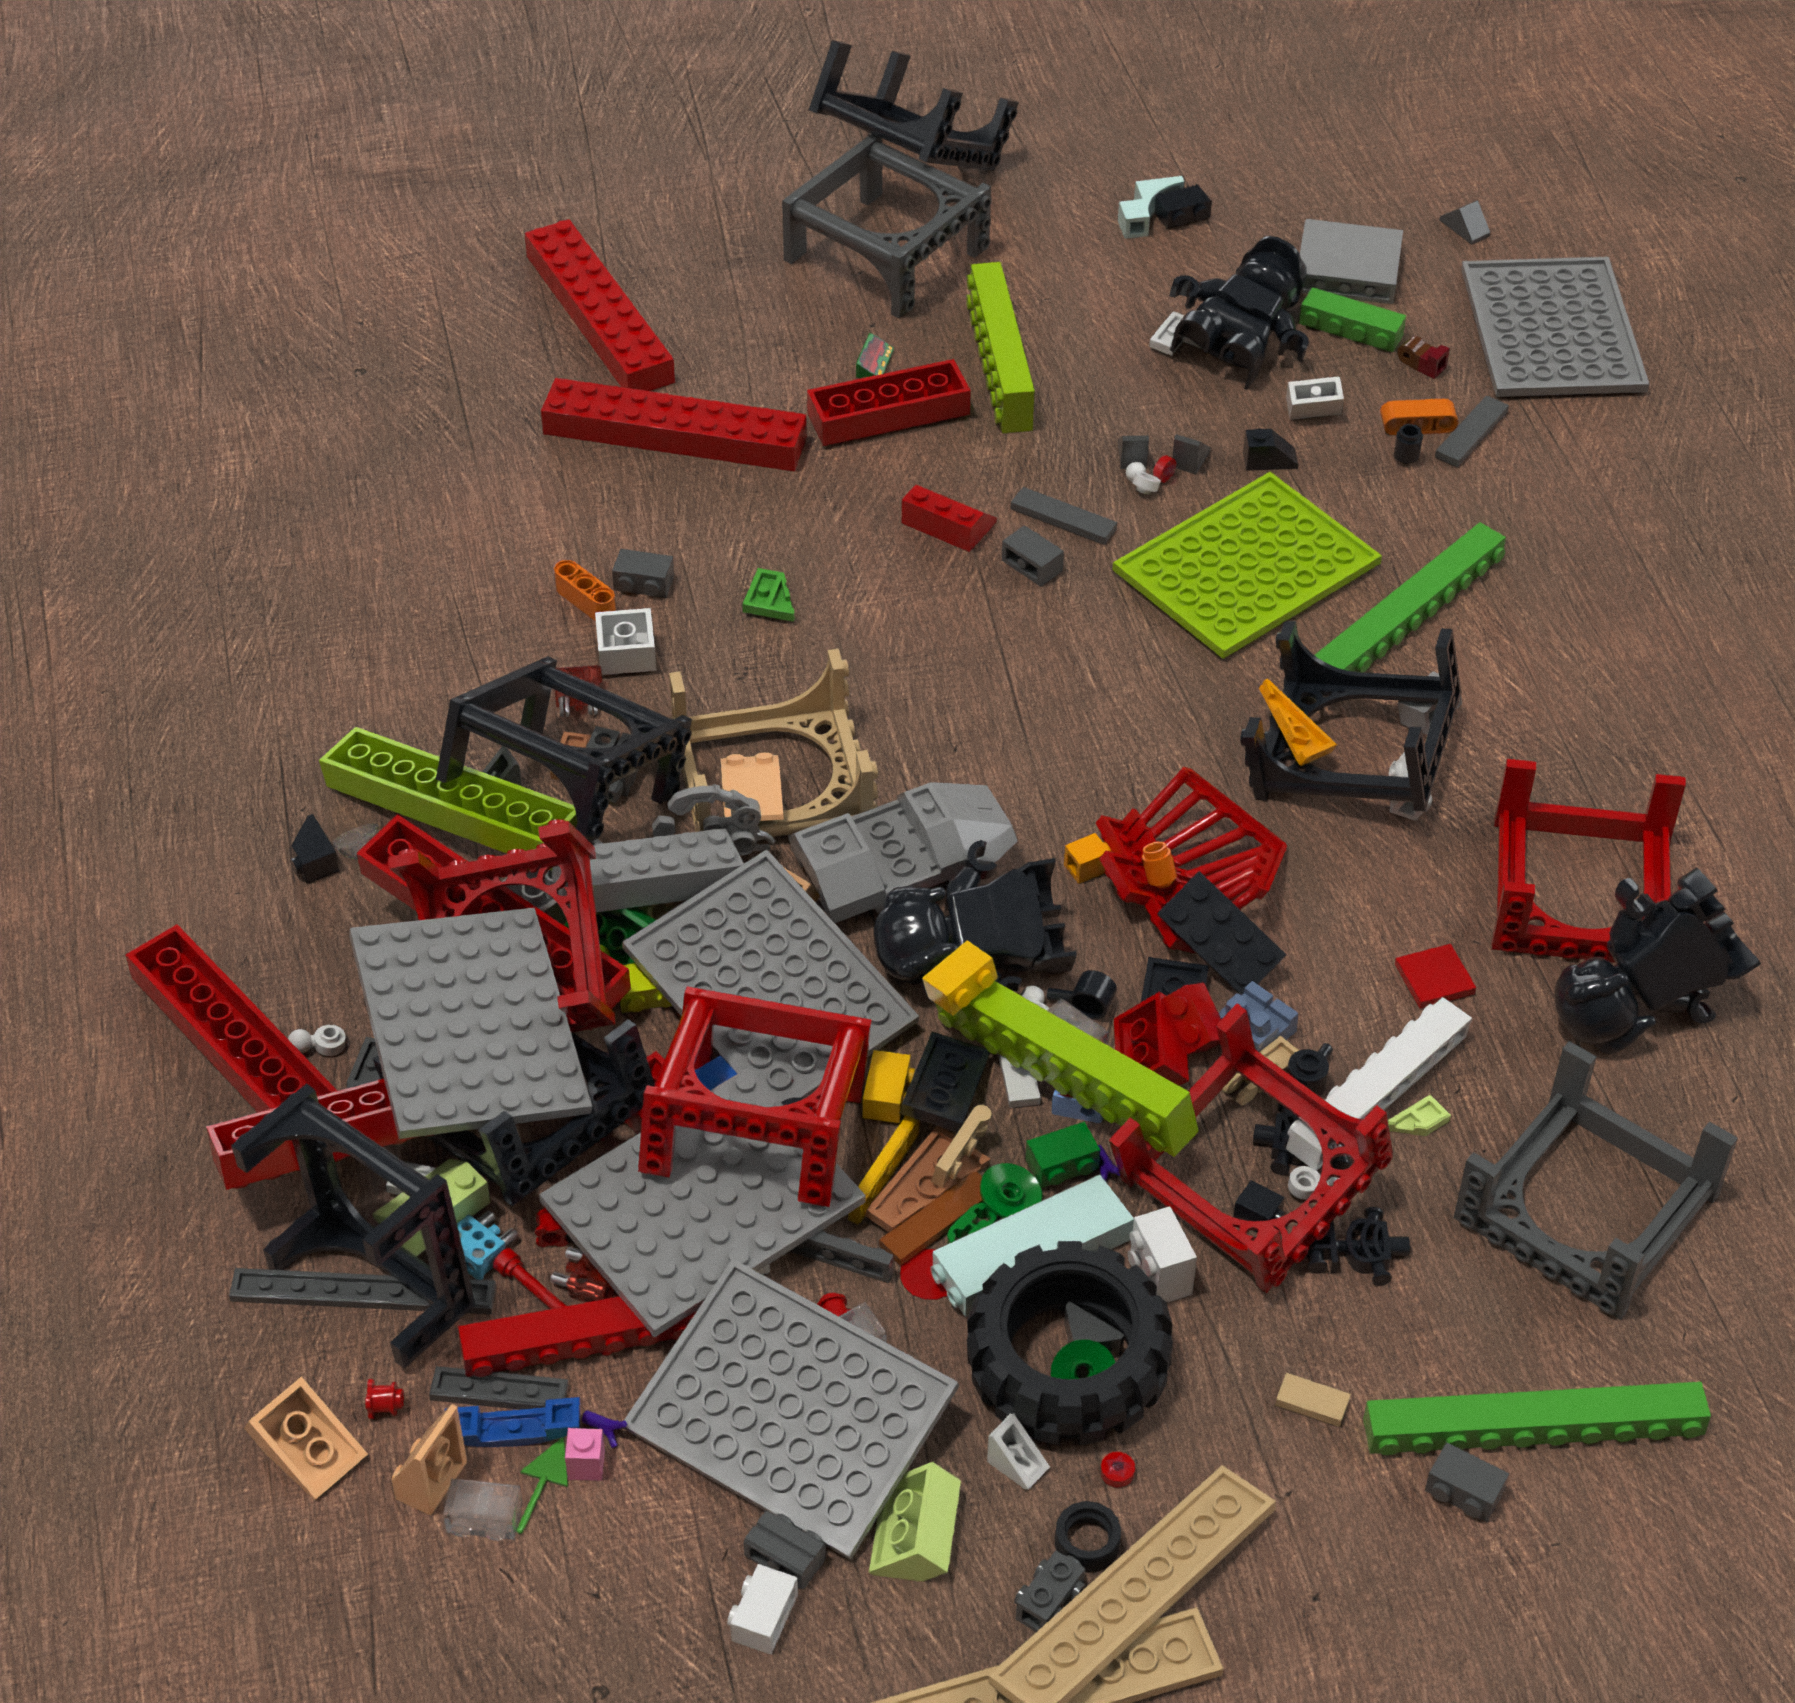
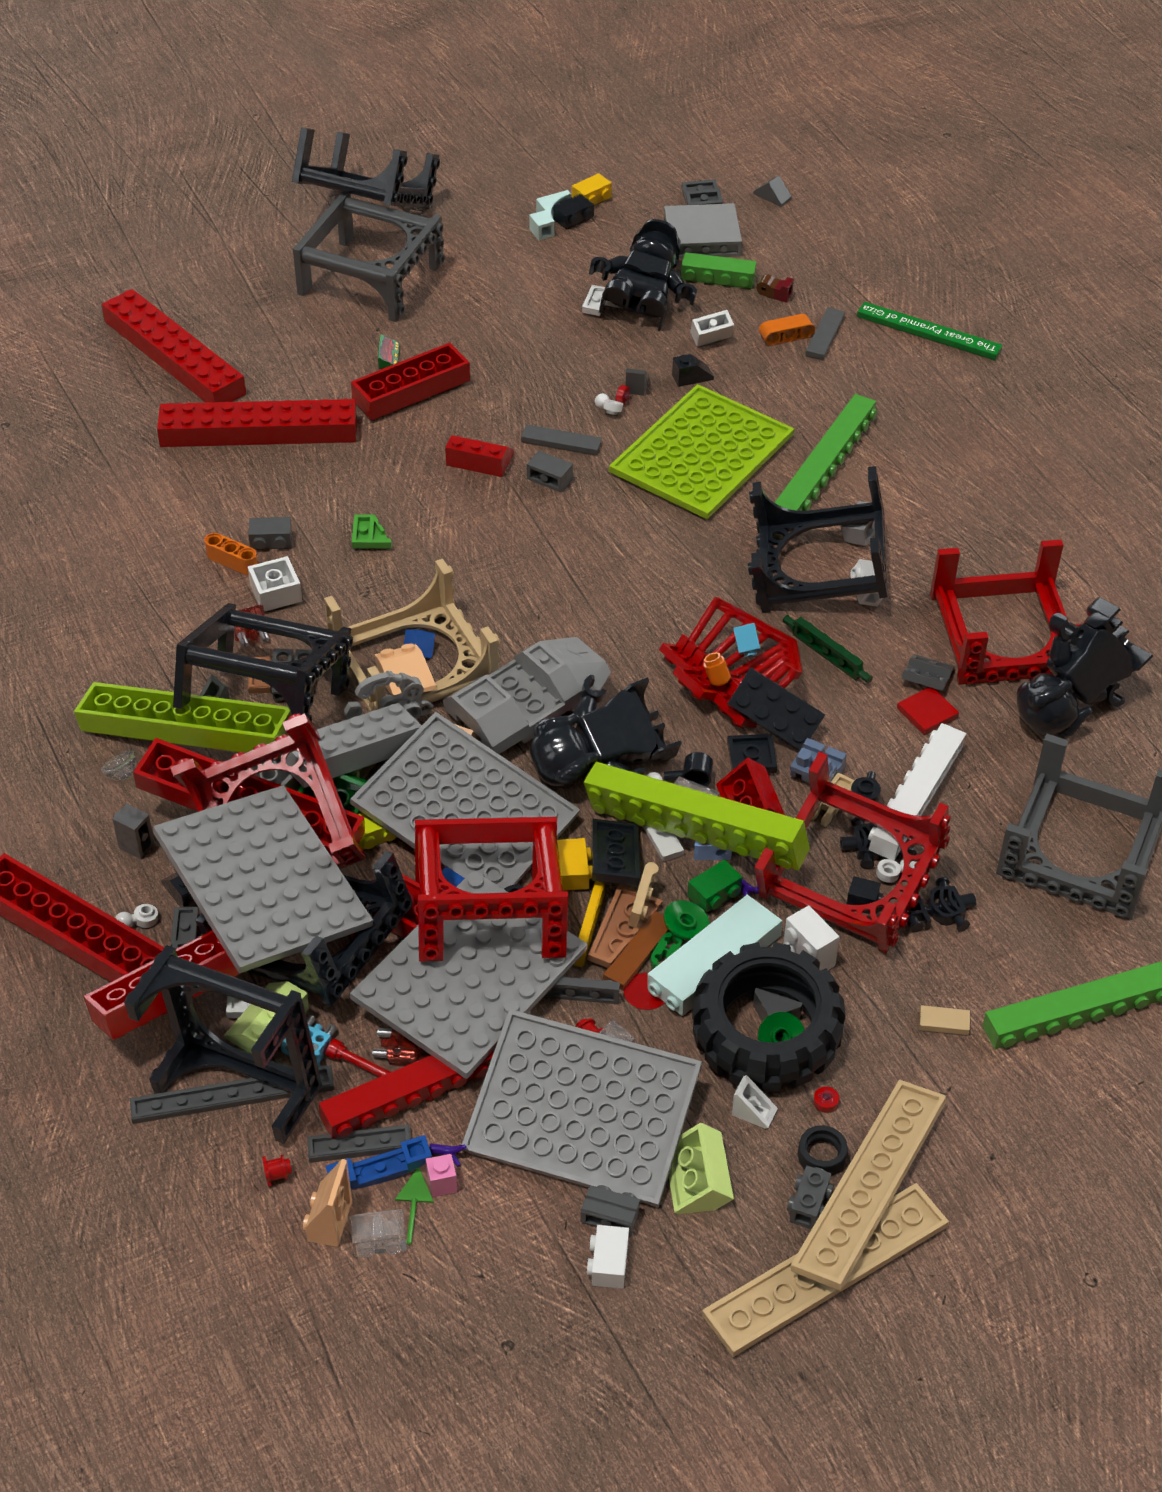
camera: 15 degrees left, 0 degrees up
light nougat slope [244,1377,368,1500] -> none
black slope [290,814,339,884] -> none
red brick [535,1208,568,1247] -> none
yellow brick [922,940,998,1016] -> none
lime brick [966,262,1035,434] -> none
light orange brick [1064,833,1111,884] -> none
dark grey slope [1118,435,1149,469] -> none
red brick [1162,983,1221,1054] -> none
light orange wing [1259,679,1337,766] -> none
yellowish green tile [1388,1095,1451,1136] -> none
black brick [1394,424,1423,464] -> none
dark grey brick [1425,1442,1510,1522] -> none
light grey plate [1461,257,1649,397] -> none
none -> flat silver brick [112,804,155,859]
none -> blue panel [404,629,435,658]
none -> yellow brick [572,173,612,205]
none -> dark grey slope [681,179,723,205]
none -> medium azure brick [733,623,761,657]
none -> dark green plate [782,615,873,684]
none -> green tile [857,301,1003,360]
none -> dark grey slope [901,654,955,691]

